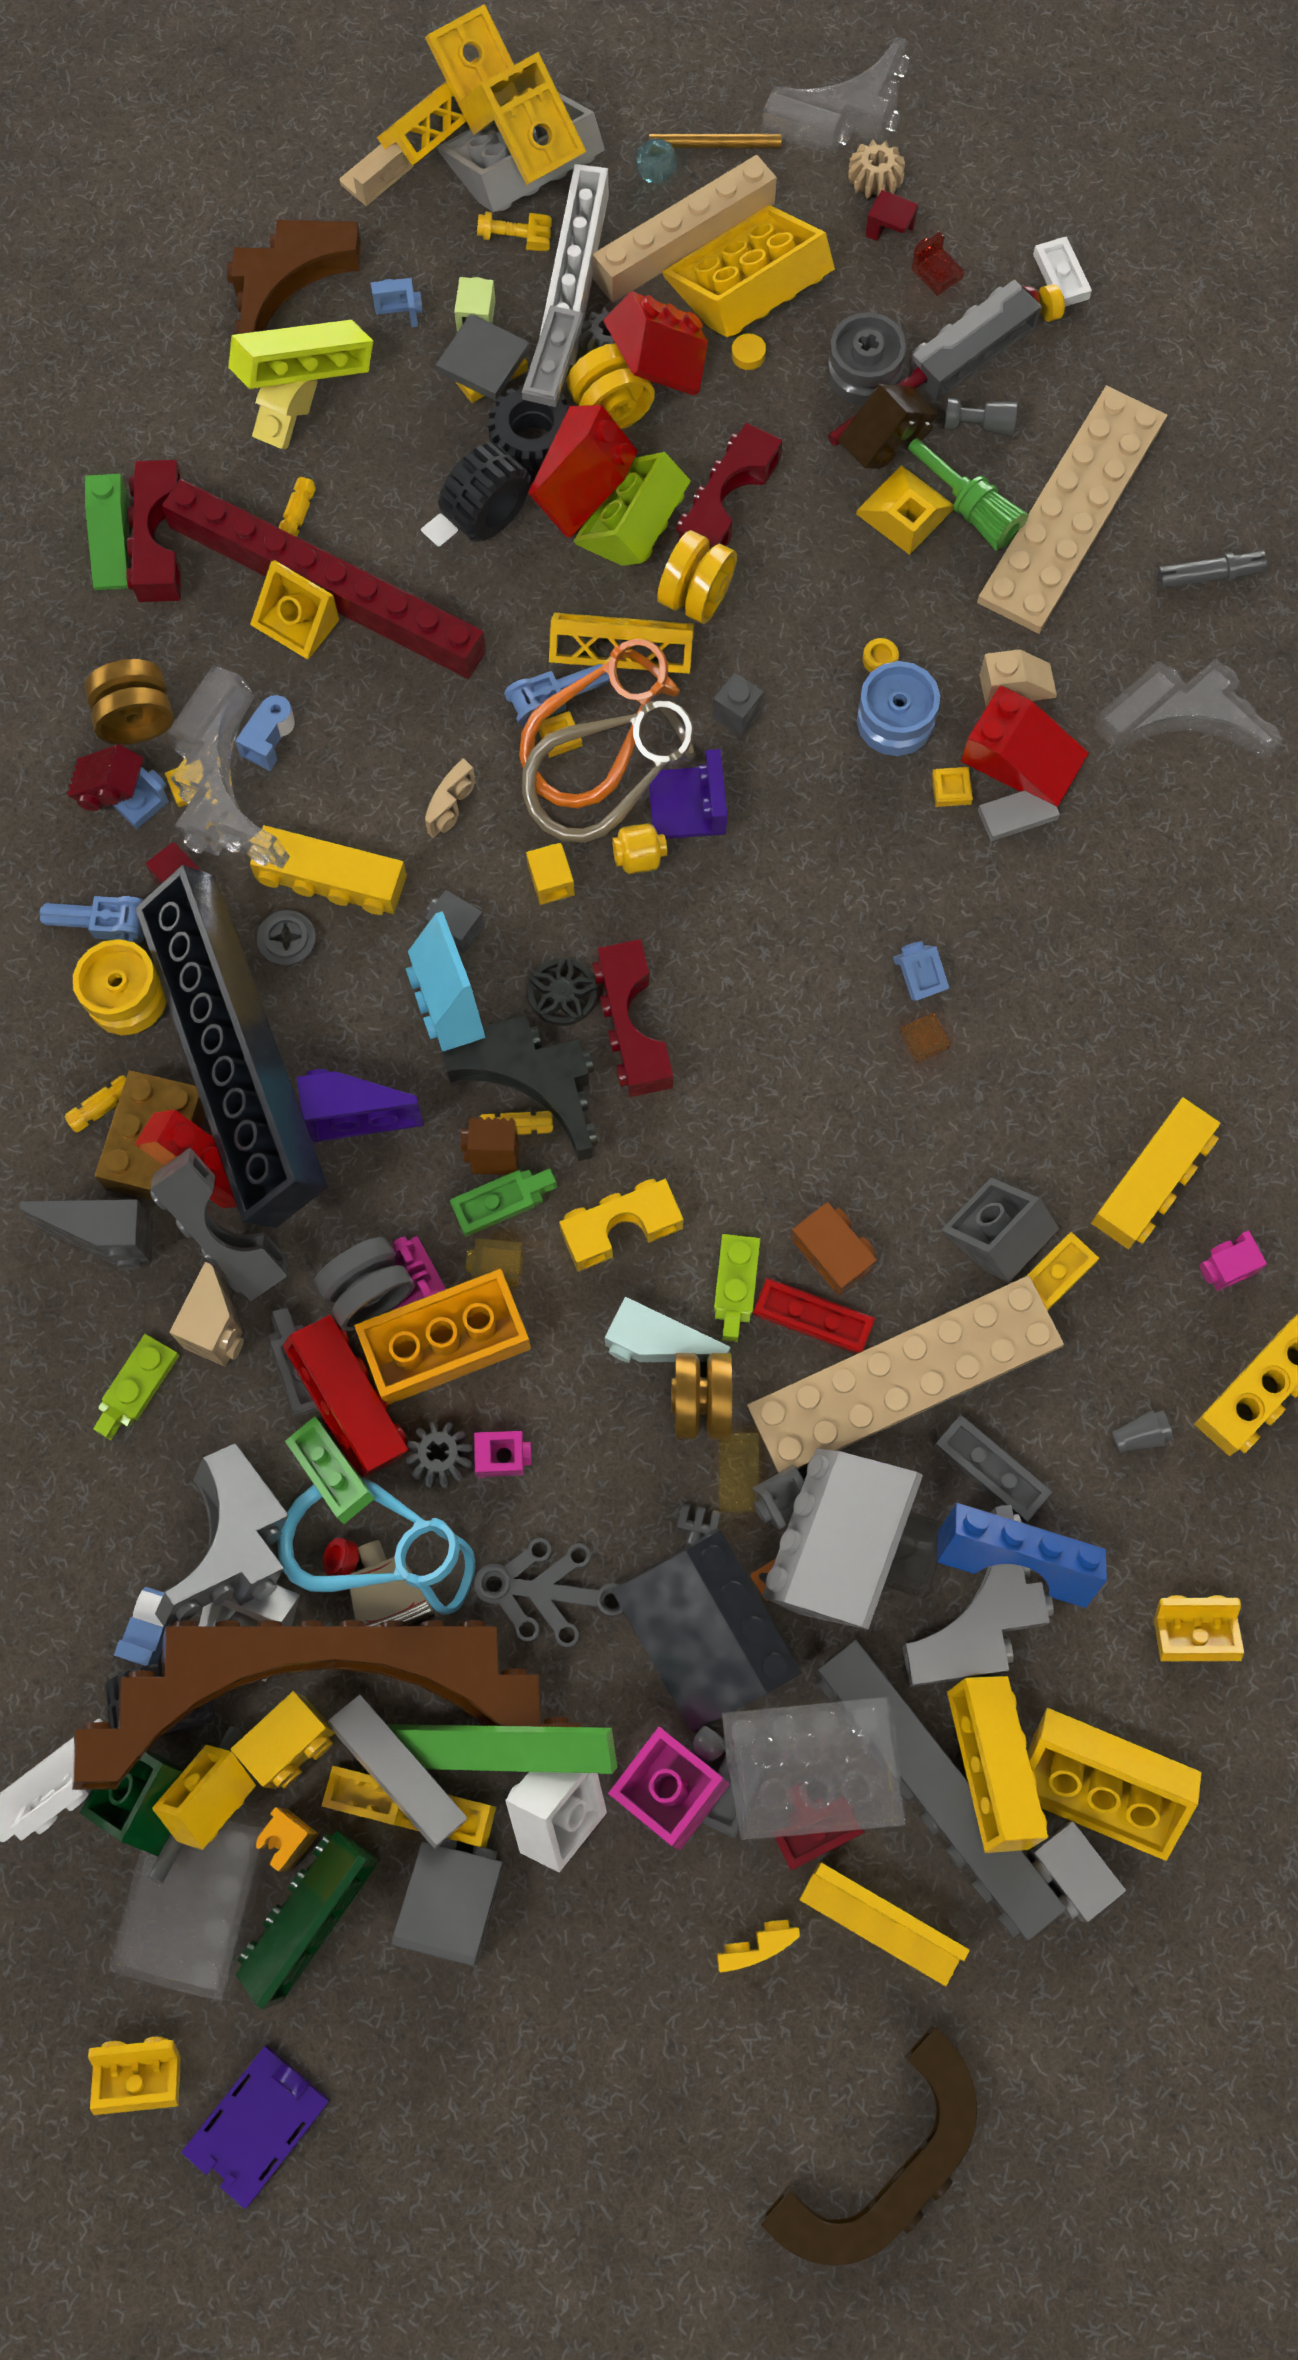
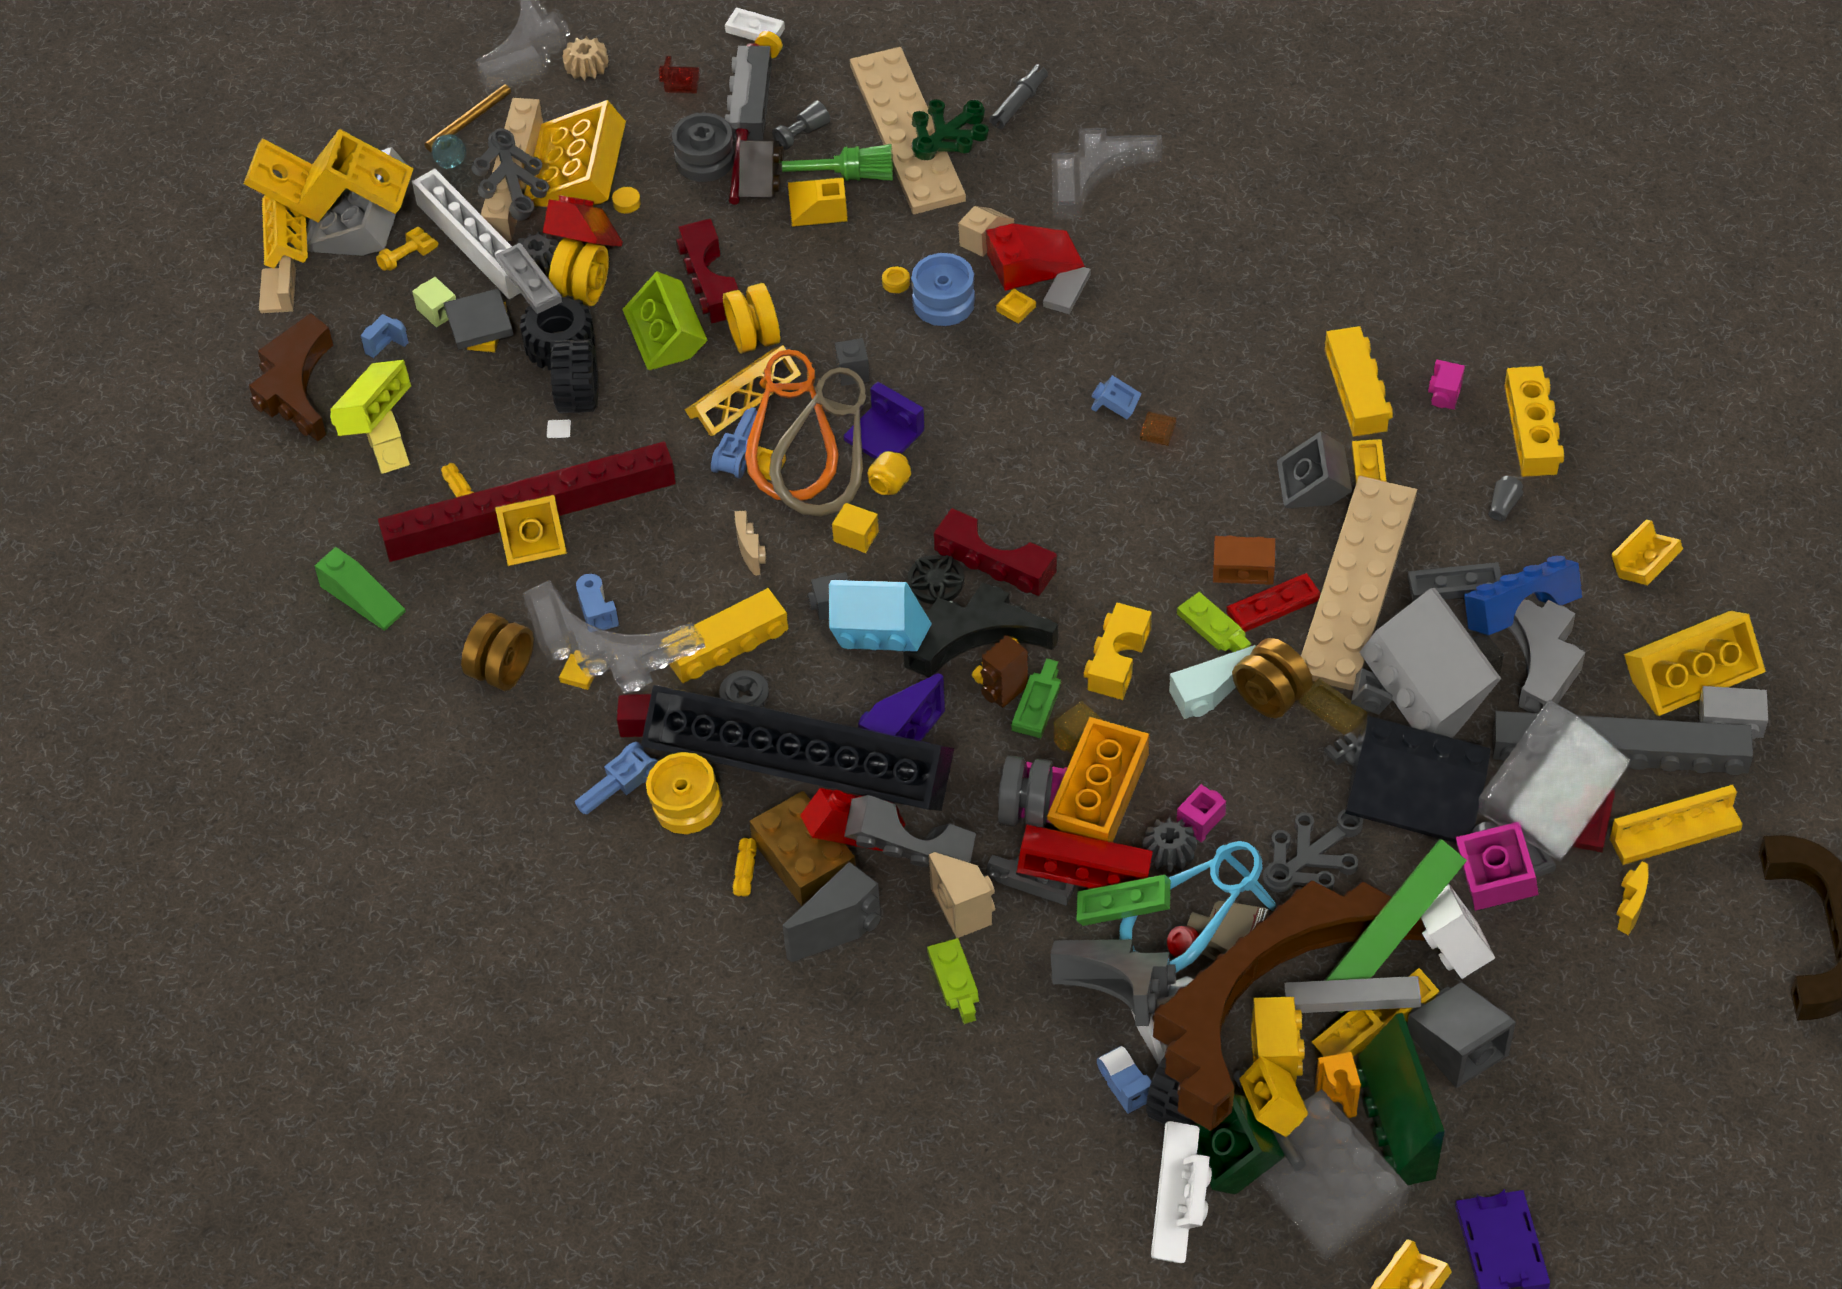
camera: 45 degrees left, 20 degrees down
dark red brick [66,744,144,811] -> none
medium blue bracket [113,767,169,829] -> none
dark red arch [126,459,183,602] -> none
red slope [528,405,638,537] -> none
dark red panel [865,190,919,241] -> none
yellow brick [947,1676,1048,1853] -> none
none -> dark grey plant [471,128,549,221]
none -> dark green plant [911,99,989,160]

